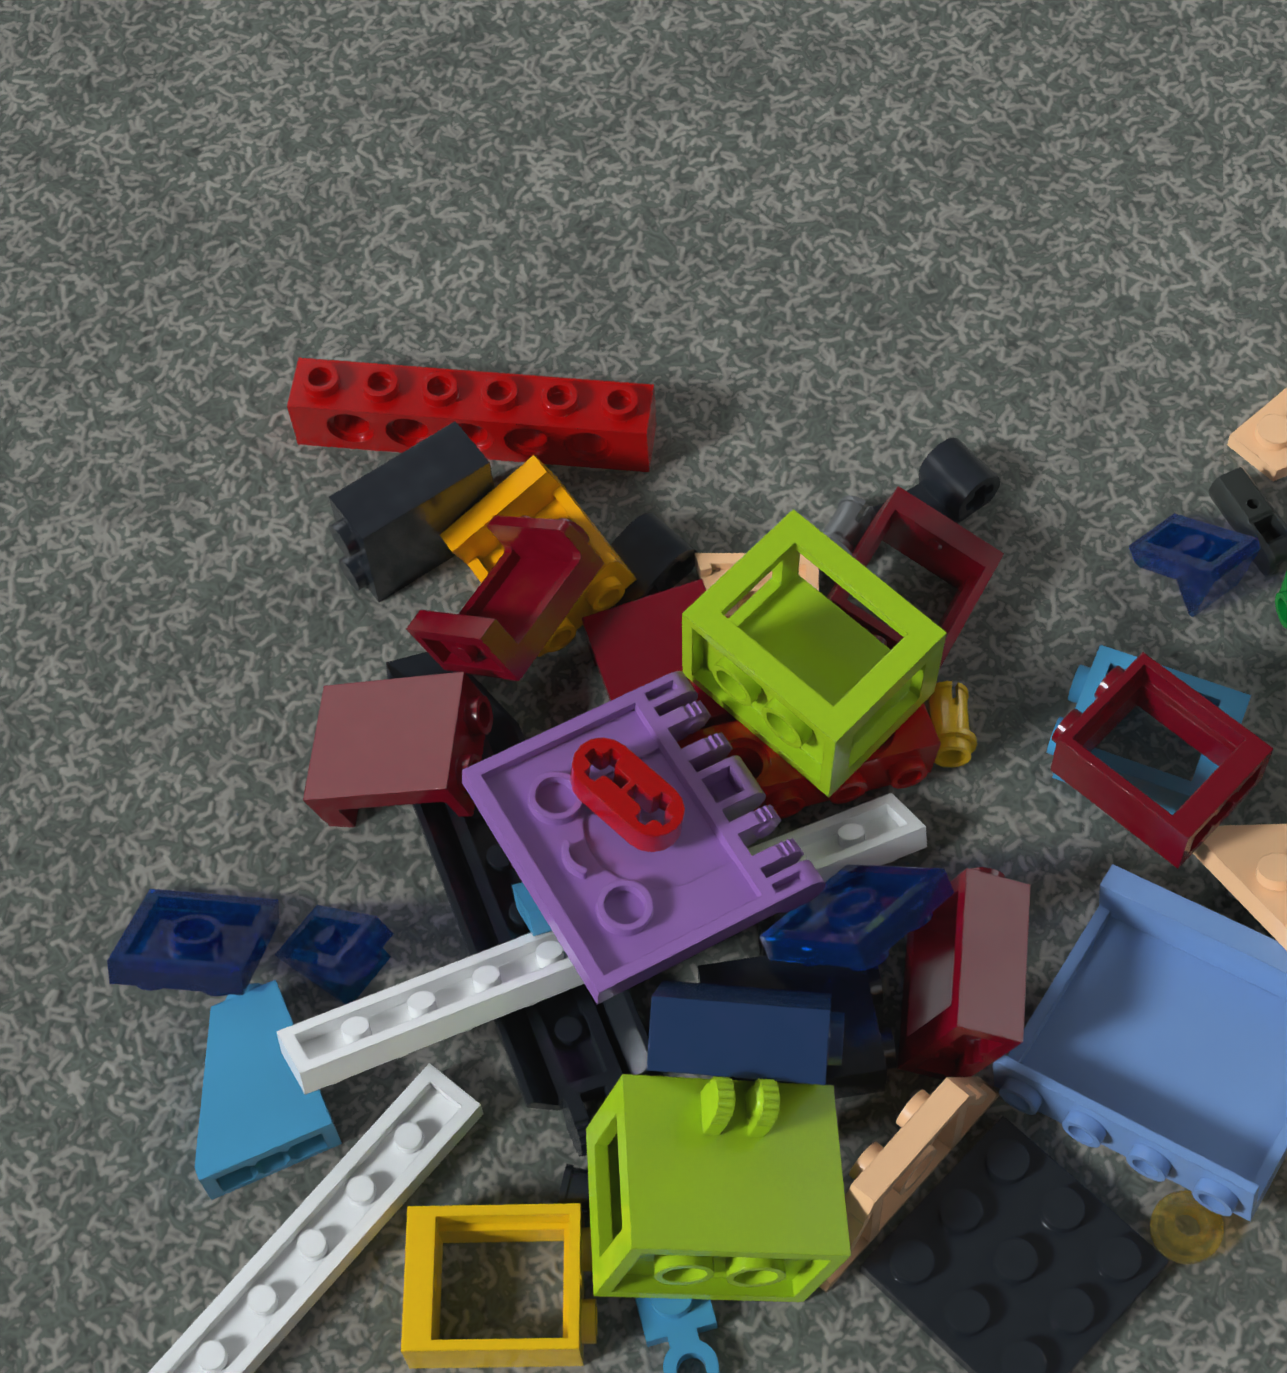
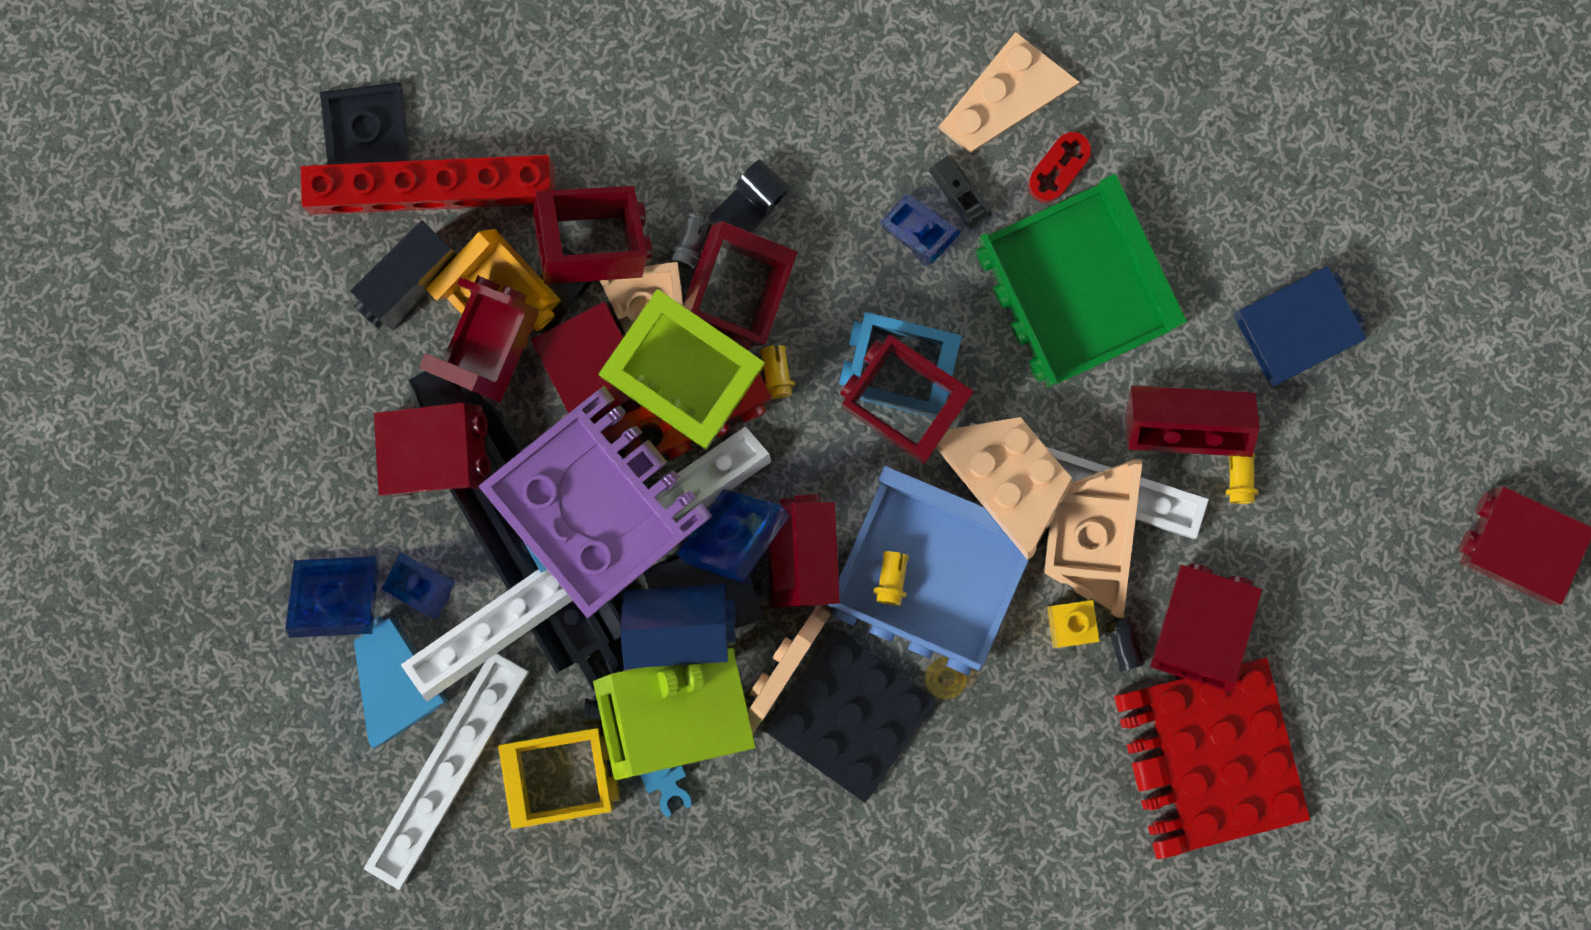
camera: 10 degrees left, 25 degrees up
red beam [570,737,685,852] -> none
none -> black tile [320,82,411,165]
none -> dark red window [533,186,652,284]
none -> yellow pin [873,551,909,606]

